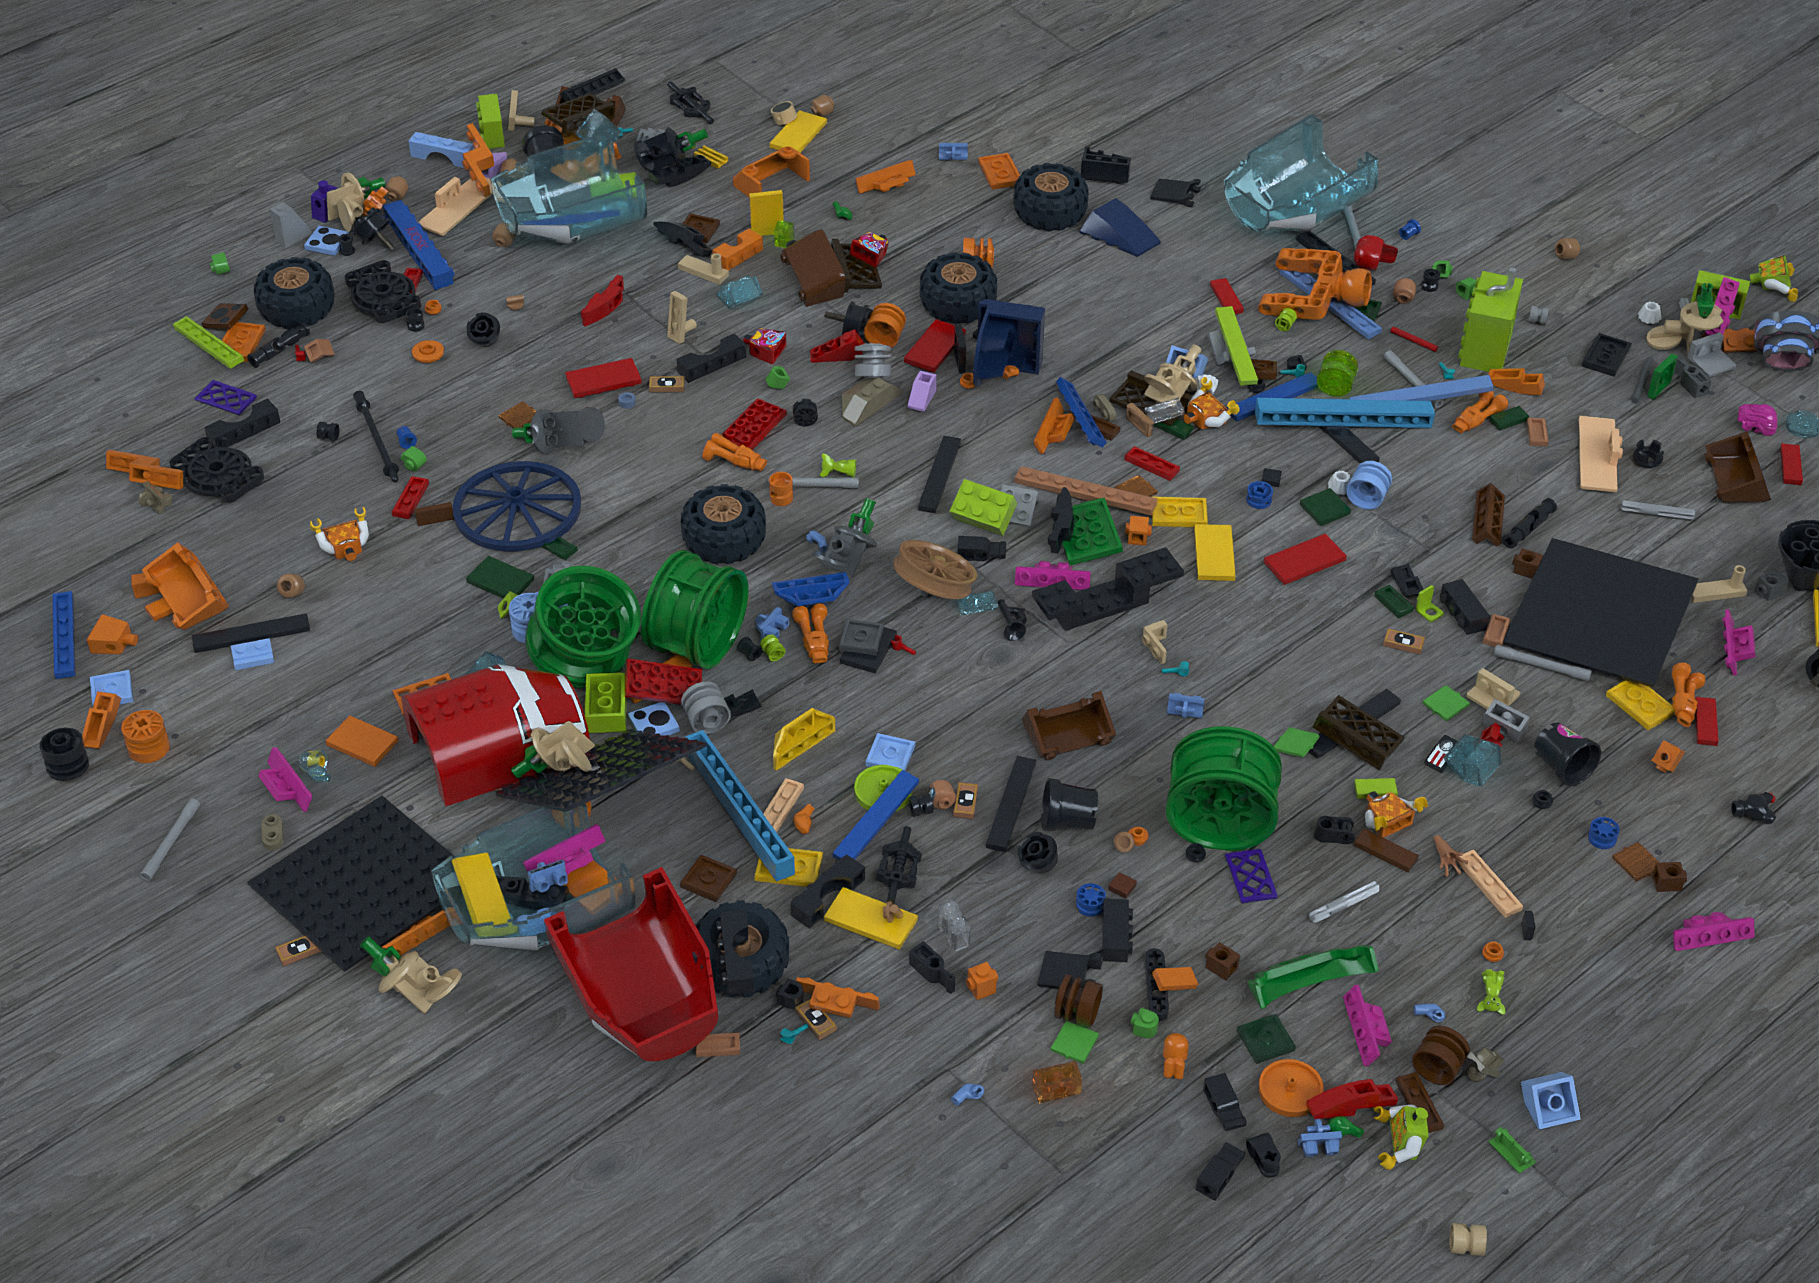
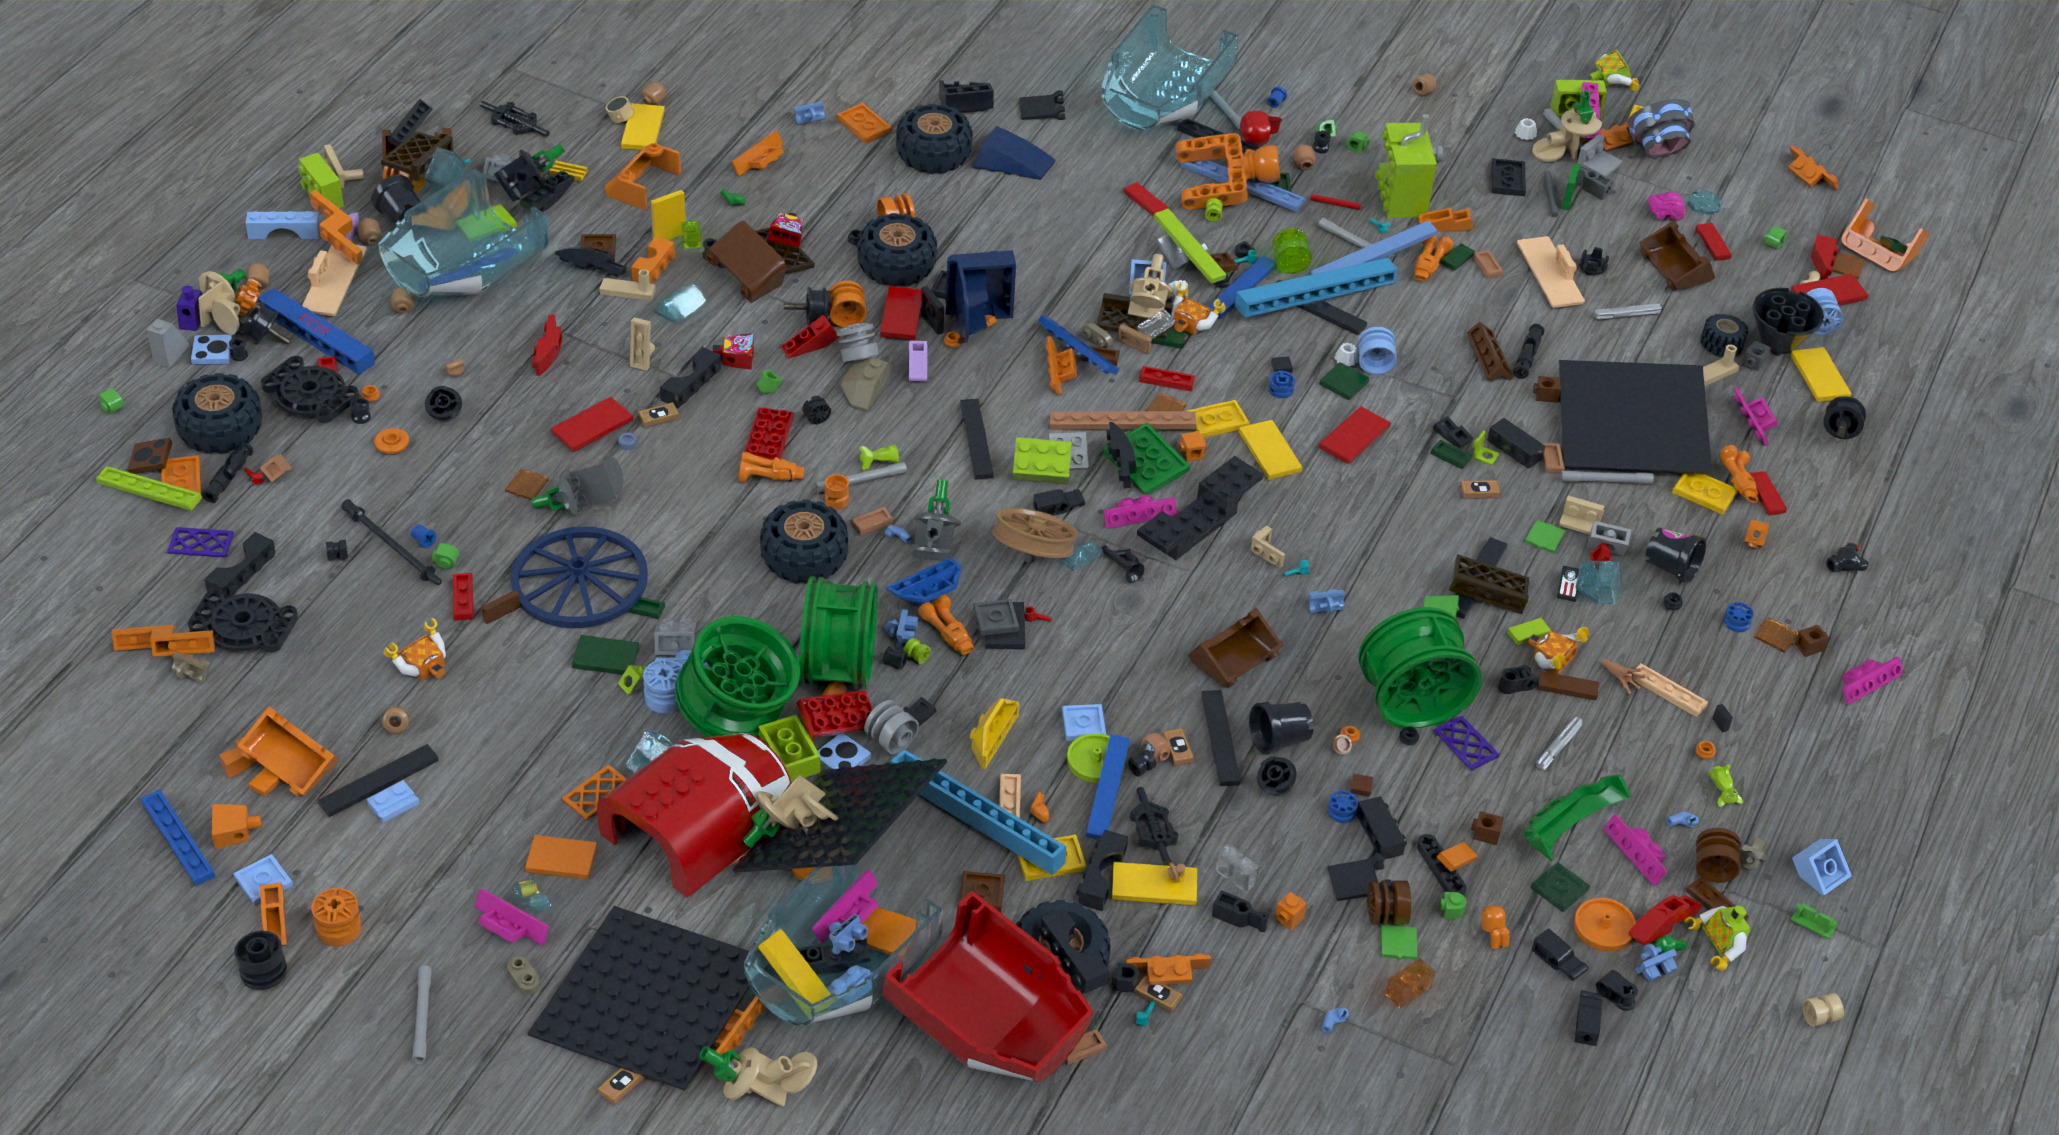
camera: 25 degrees left, 0 degrees up
none -> nougat tile [851,507,894,536]
none -> black wheel [1700,314,1749,357]

